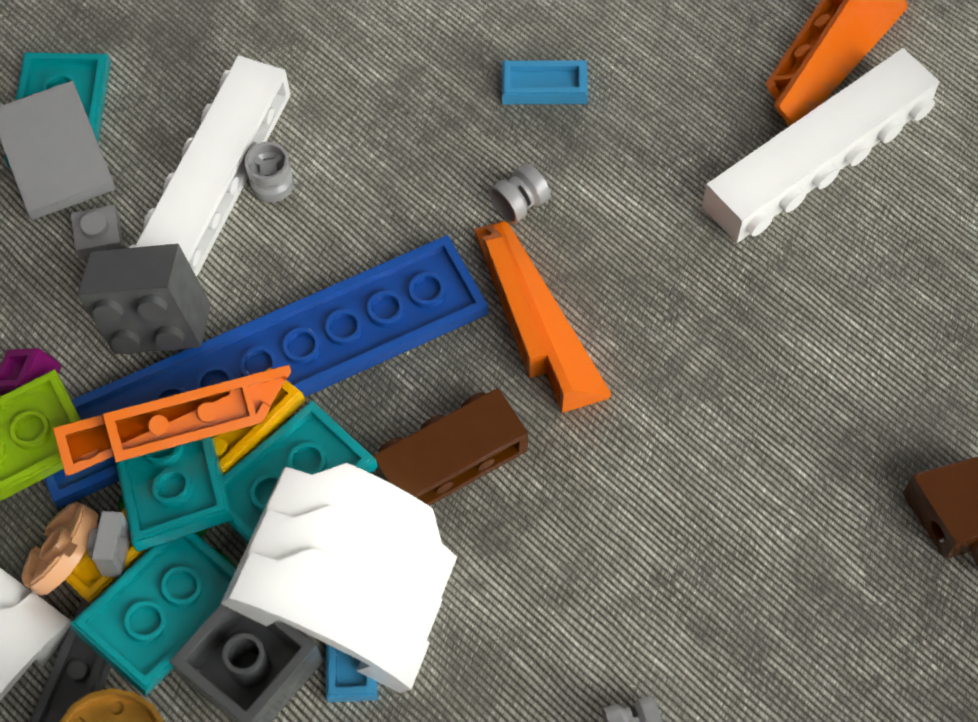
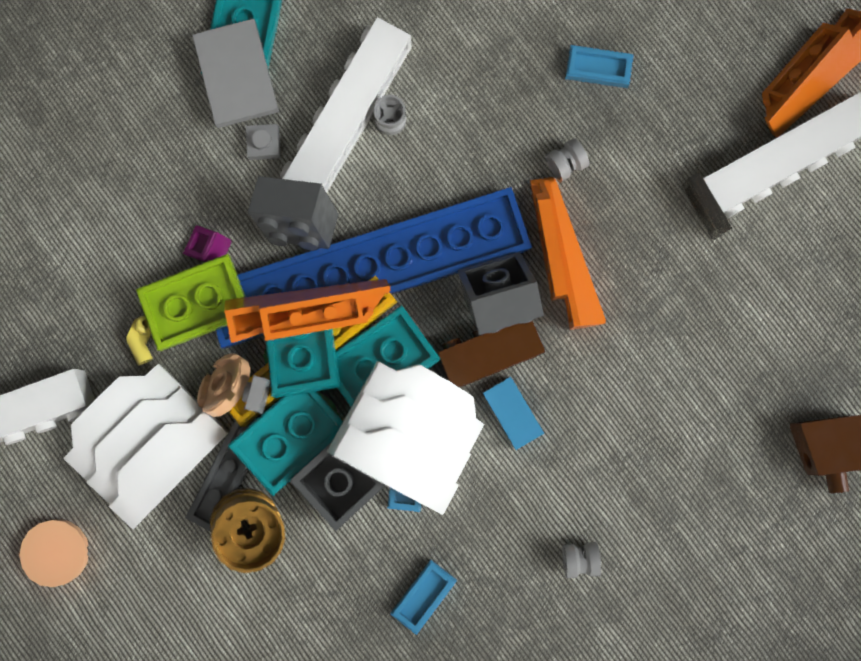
camera: 10 degrees right, 20 degrees up
none -> dark grey brick [457,252,544,335]
none -> dark azure tile [482,377,545,450]
none -> clear smoke tile [681,172,732,240]

